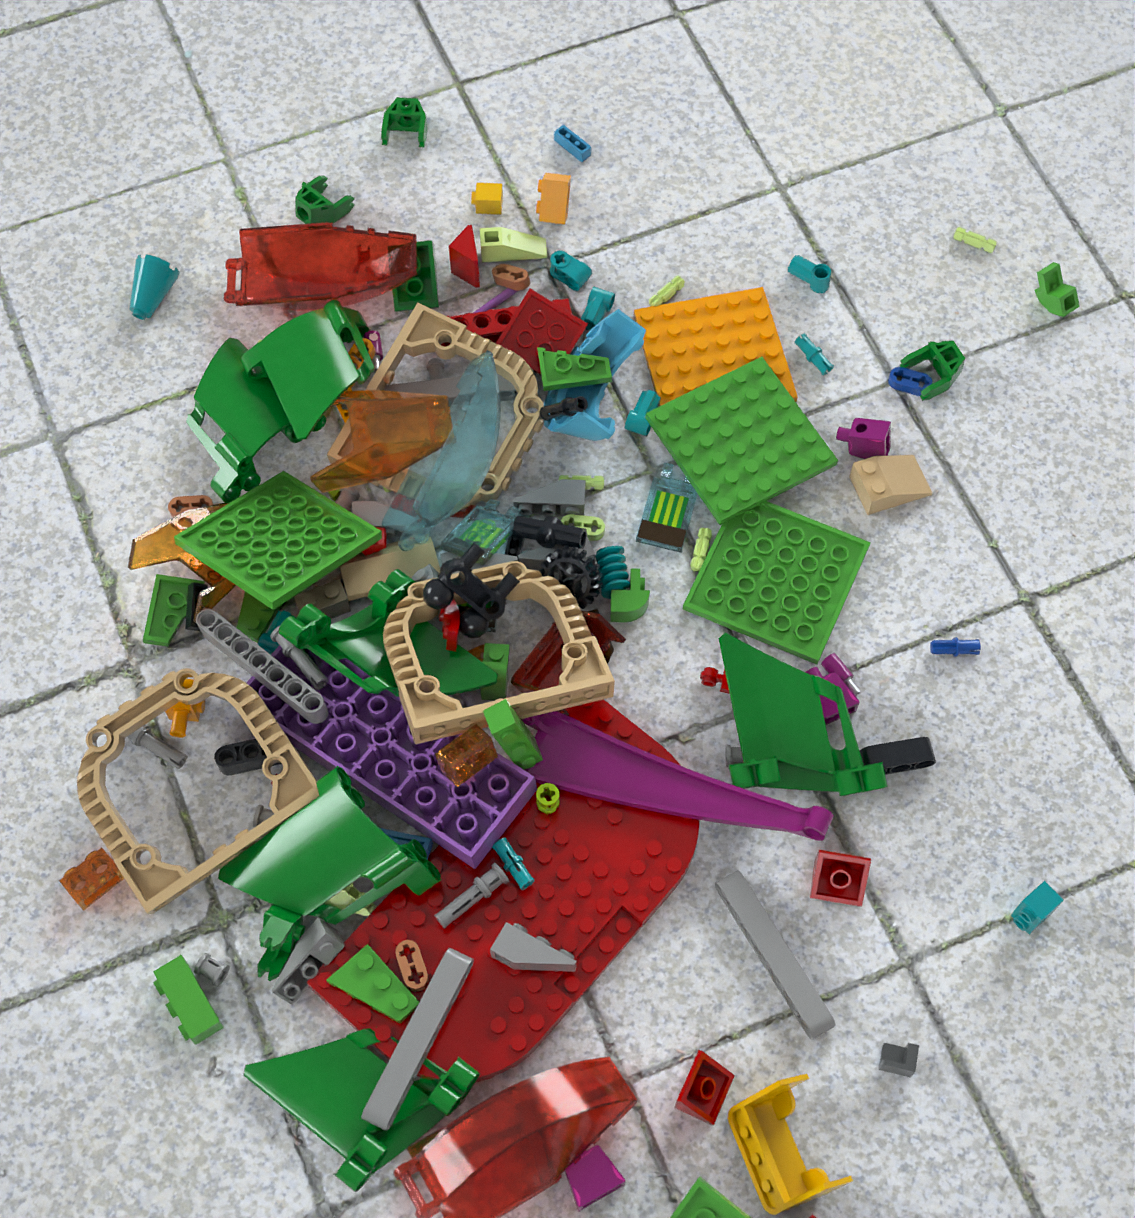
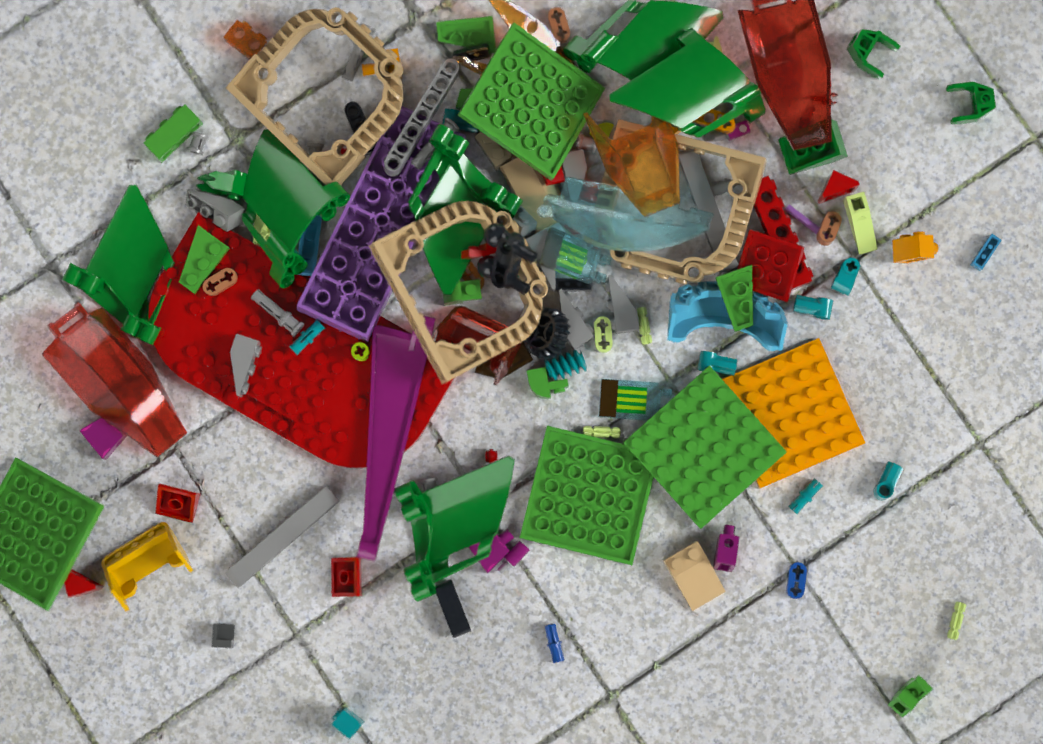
camera: 80 degrees right, 20 degrees up
light grey beam [361,948,474,1131] -> none
clear orange brick [435,724,498,787] -> none
yellow brick [471,183,503,215] -> none
bright green brick [483,699,543,770] -> none
black piece [512,516,587,549] -> none
black pin [539,396,588,421] -> none
yellowish green axle [649,276,685,307] -> none
green piece [899,341,965,401] -> none

